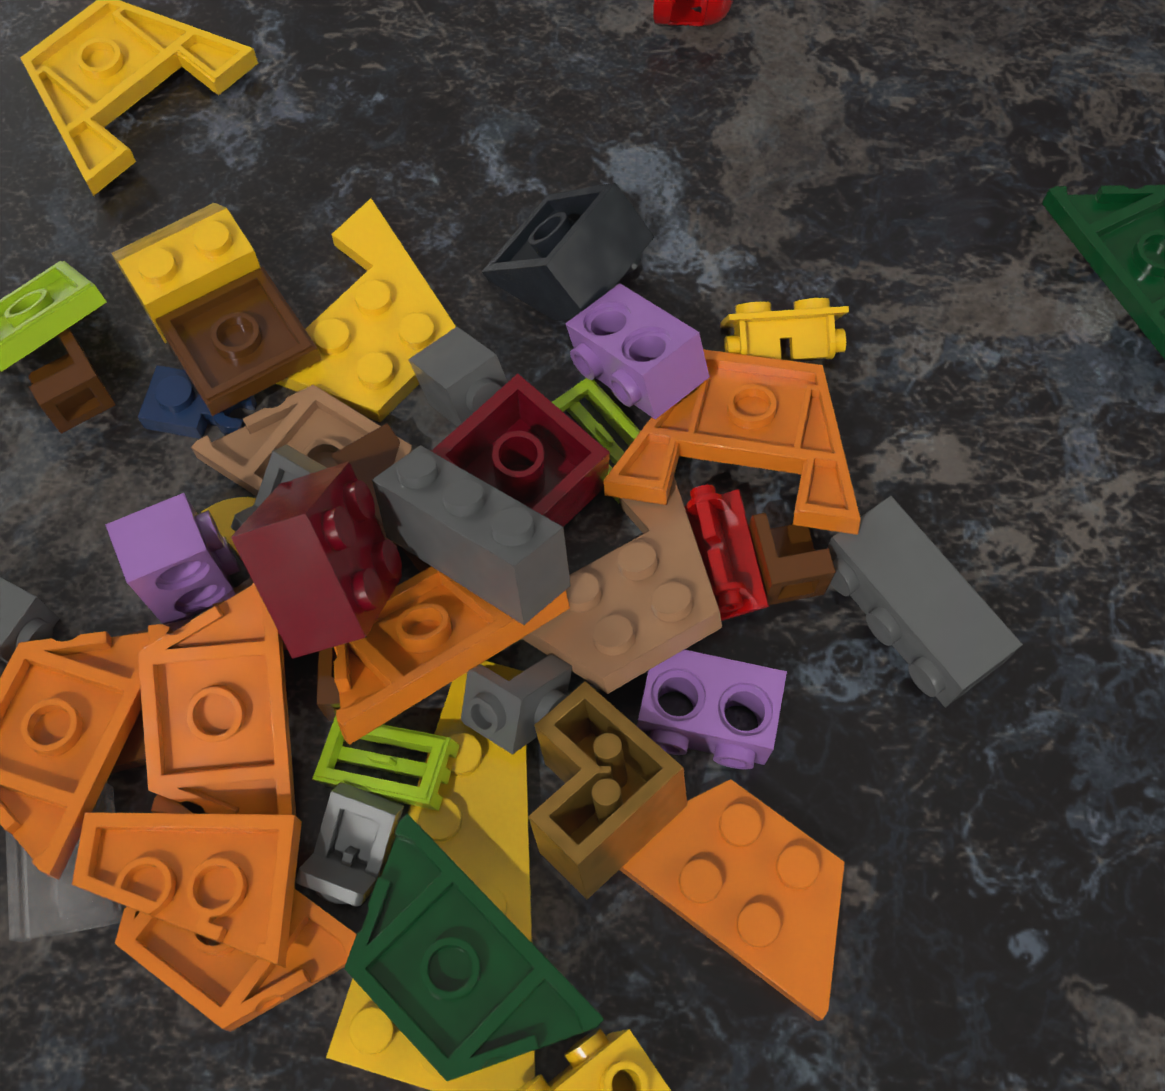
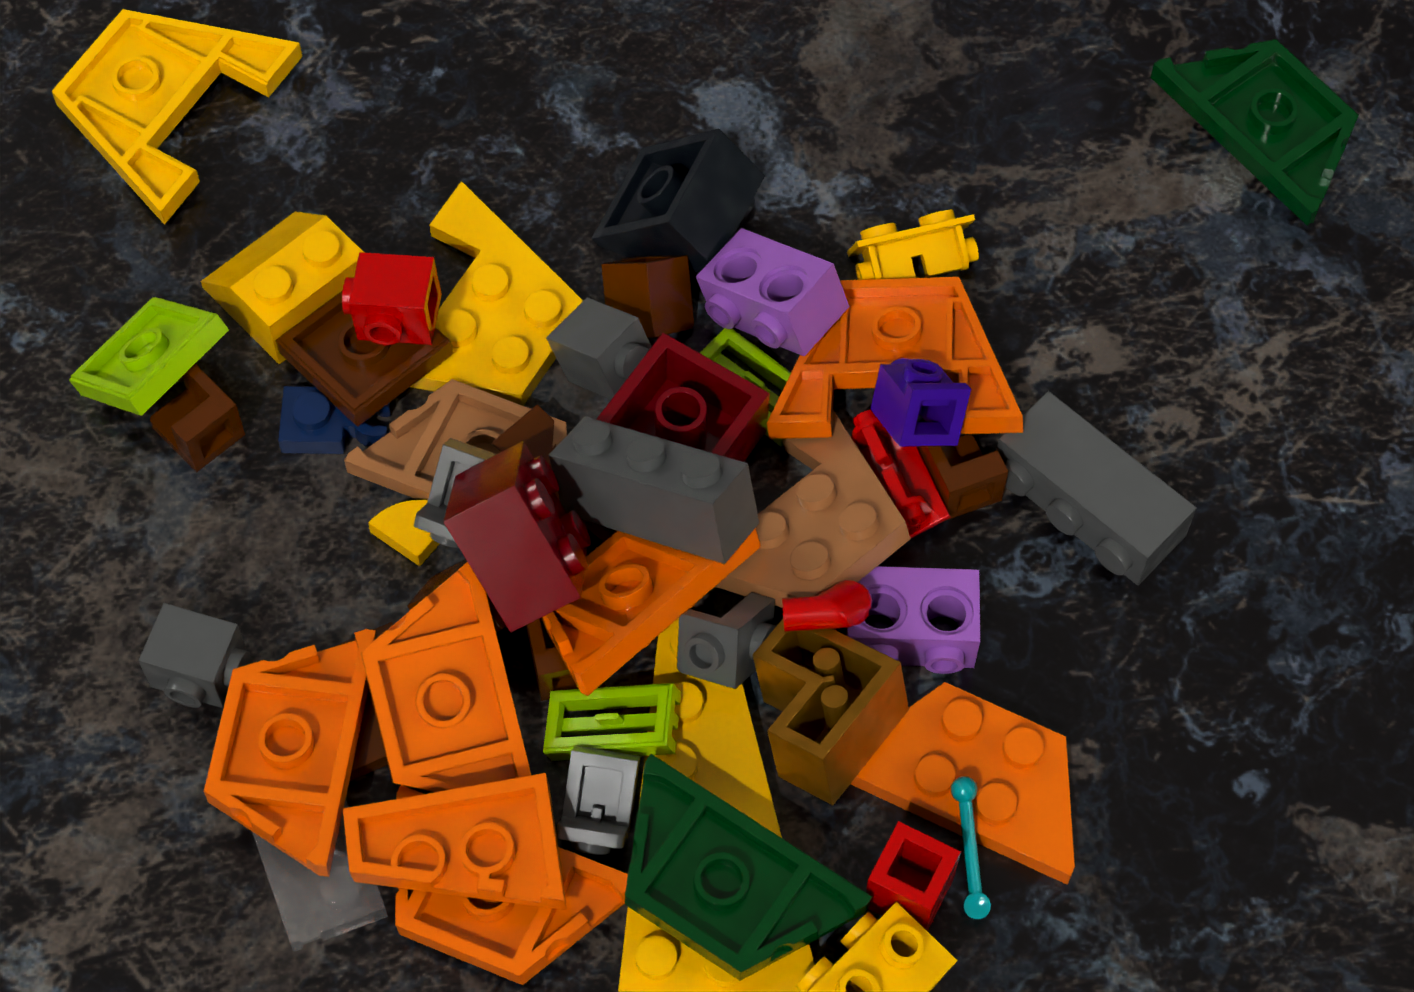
camera: 10 degrees left, 5 degrees down
medium lavender brick [105,493,240,625] -> none
none -> red brick [342,252,442,345]
none -> reddish brown panel [601,255,694,338]
none -> red arm [782,580,873,632]
none -> red brick [866,821,961,931]
none -> dark purple brick [870,358,971,447]
none -> teal hinge [951,776,991,919]

